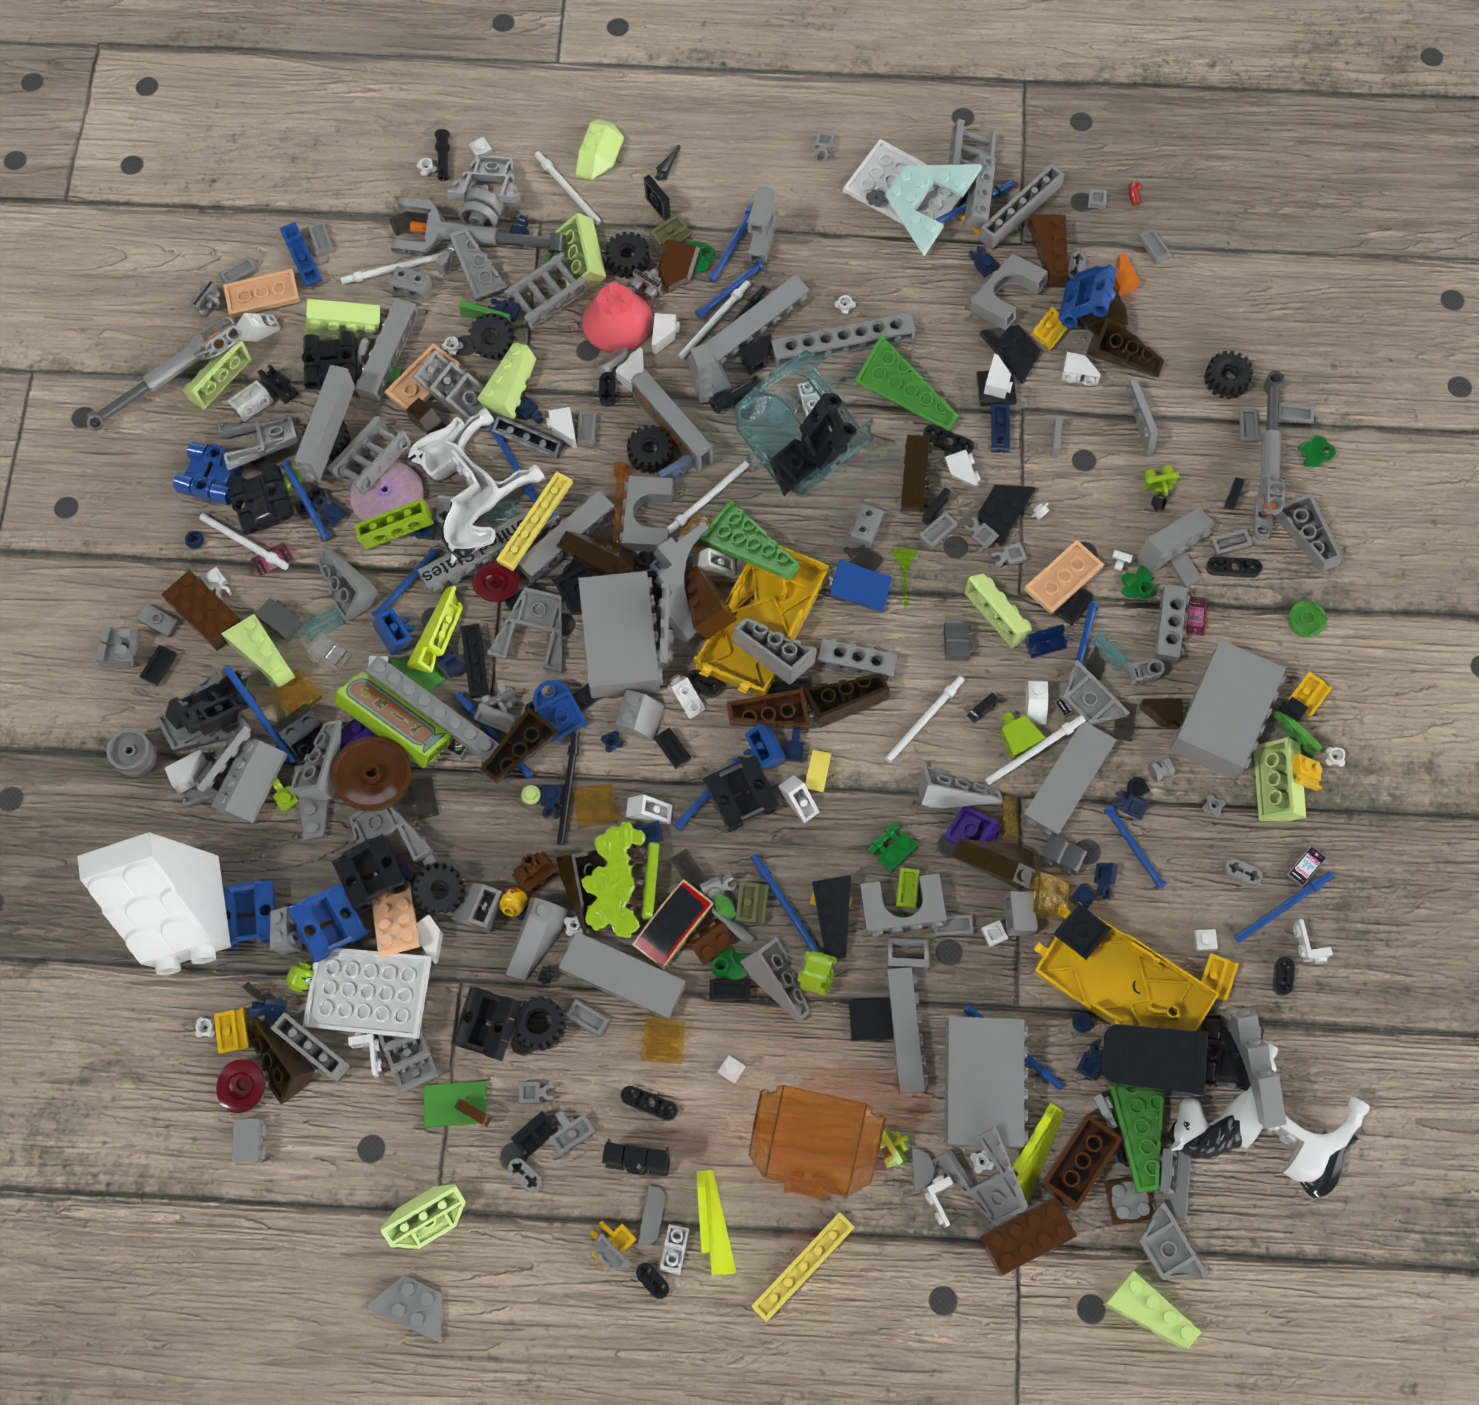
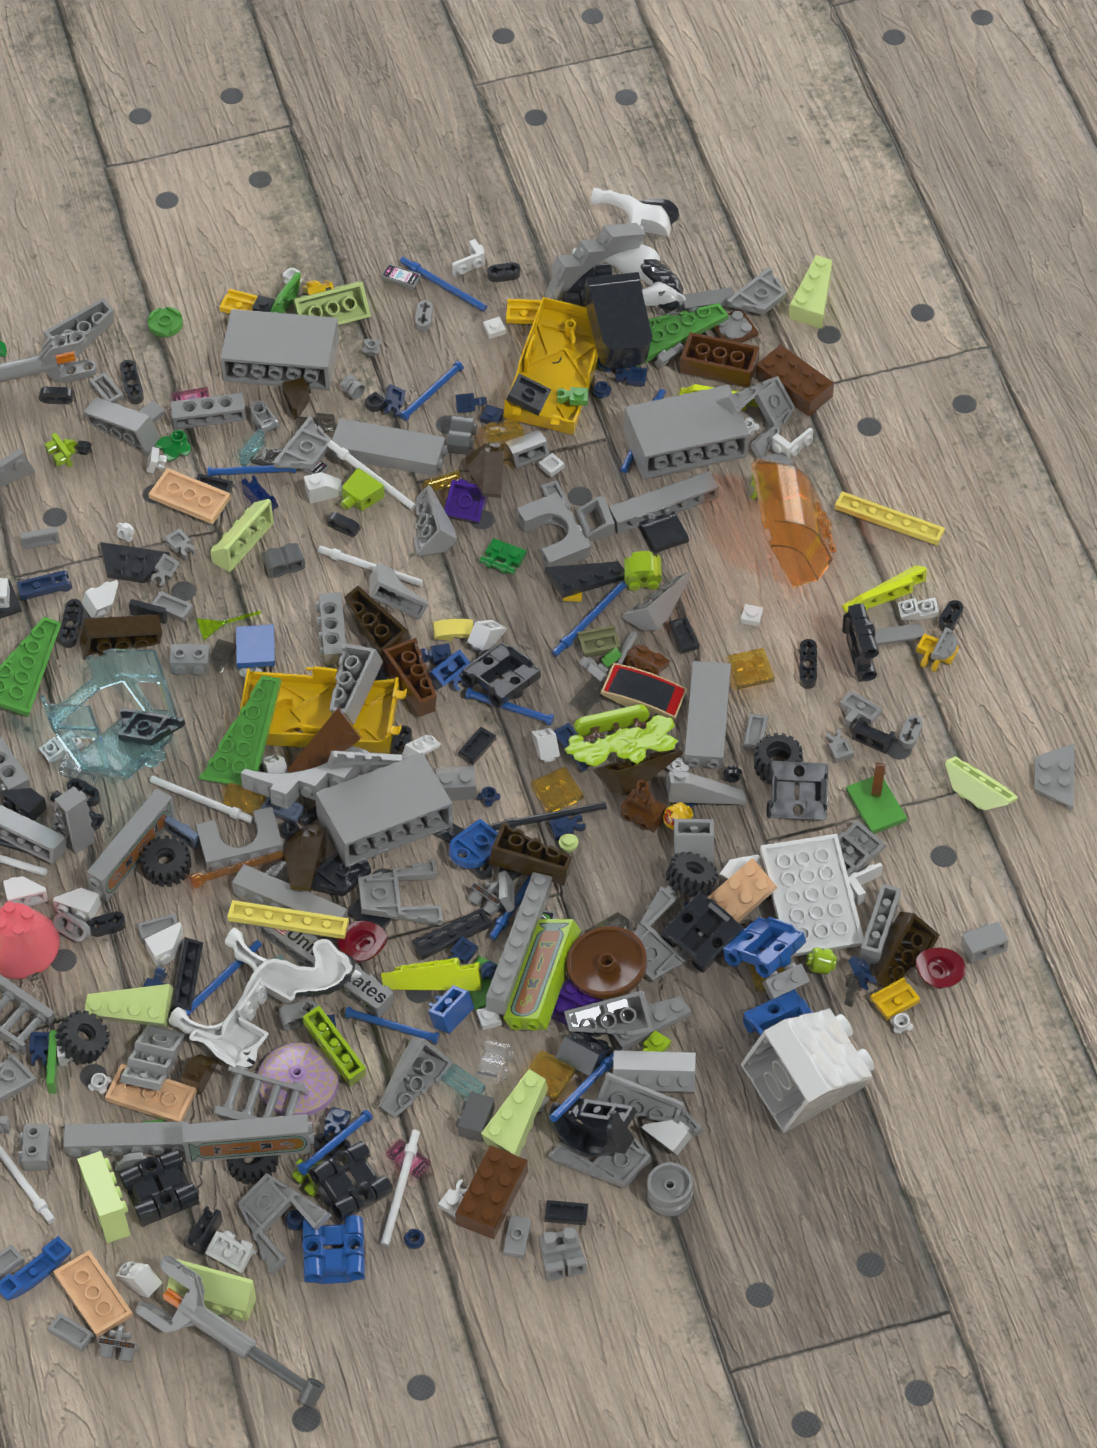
camera: 110 degrees left, 15 degrees down
green plate [711,946,748,980] -> none
black piece [799,393,857,470] -> none
lime plate [896,867,920,910] -> none
none -> light grey arch [369,562,429,619]
none -> dark blue plate [479,961,498,980]
none -> bright green plate [557,387,588,406]

